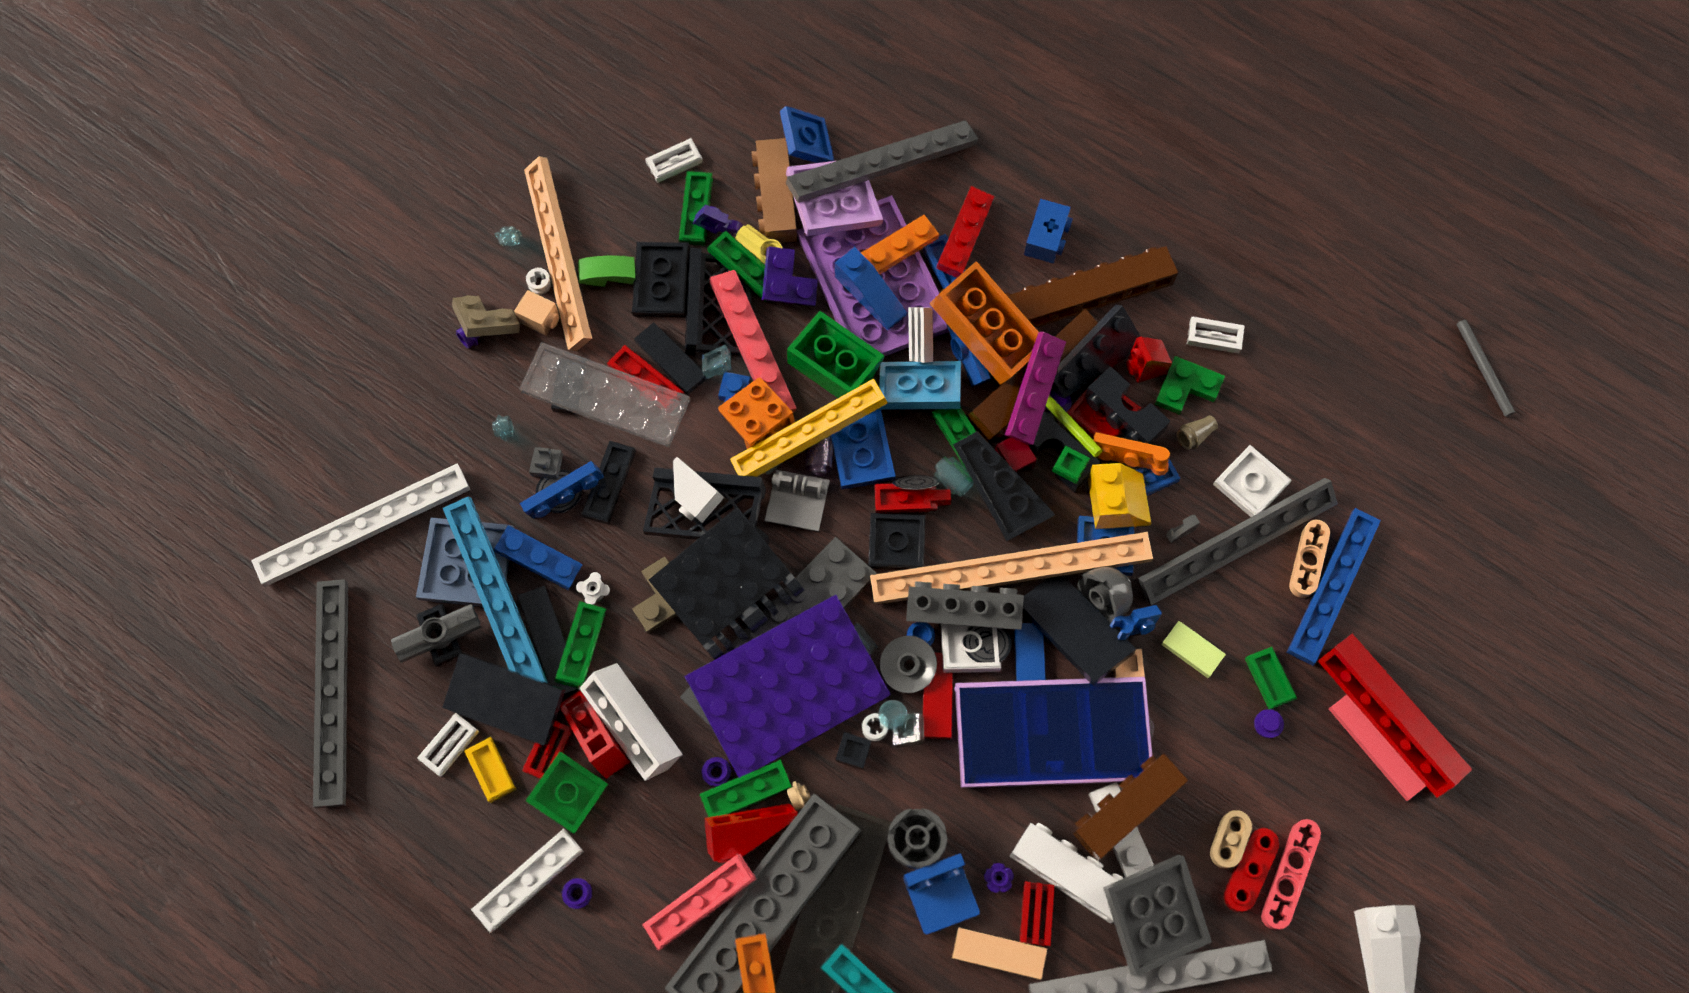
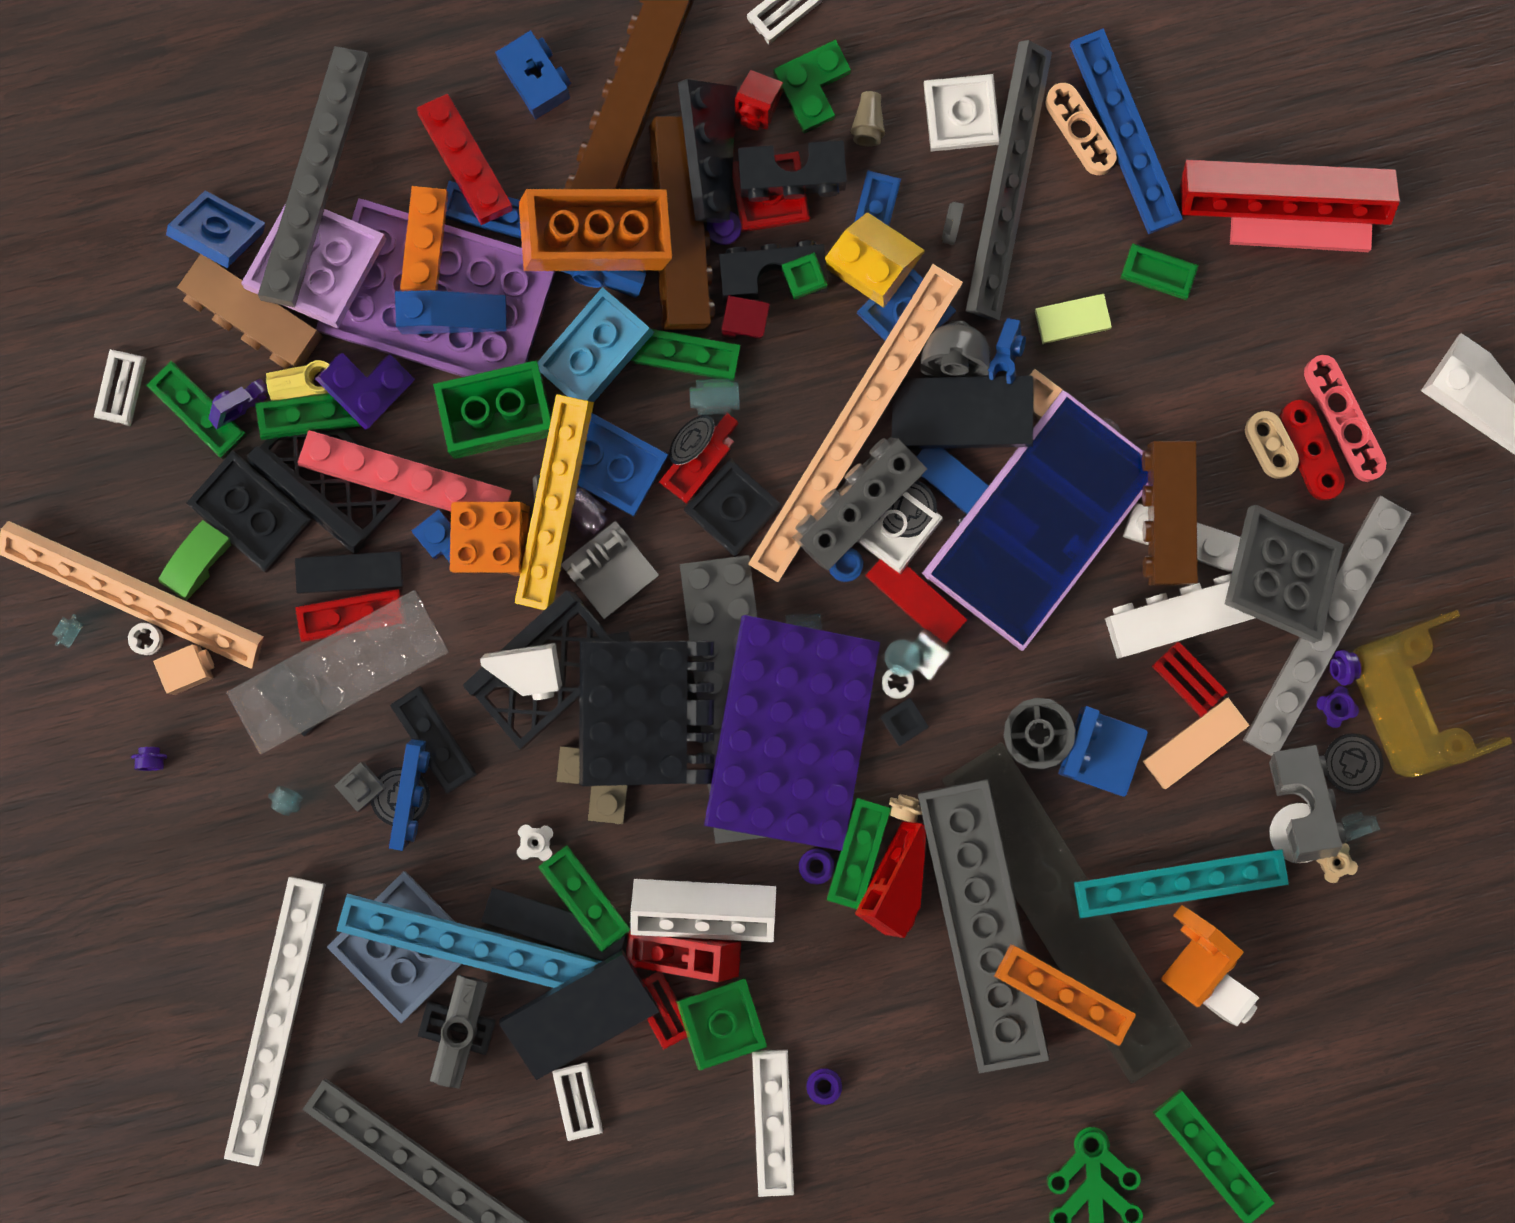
camera: 50 degrees left, 15 degrees up
dark tan plate [452,295,520,337] -> none
yellow tile [464,737,516,803] -> none
blue plate [494,525,582,591] -> none
coral tile [642,854,757,950] -> none
clear light blue plate [702,345,731,379] -> none
dark grey dish [880,636,937,693] -> none
white tile [908,307,933,363] -> none
black wing [953,431,1056,541] -> none
dark purple plate [984,863,1014,893] -> none
magenta plate [1005,332,1066,445] -> none
lime bar [1046,395,1103,458] -> none
orange plate [1093,432,1170,476] -> none
dark purple plate [1254,709,1284,739] -> none

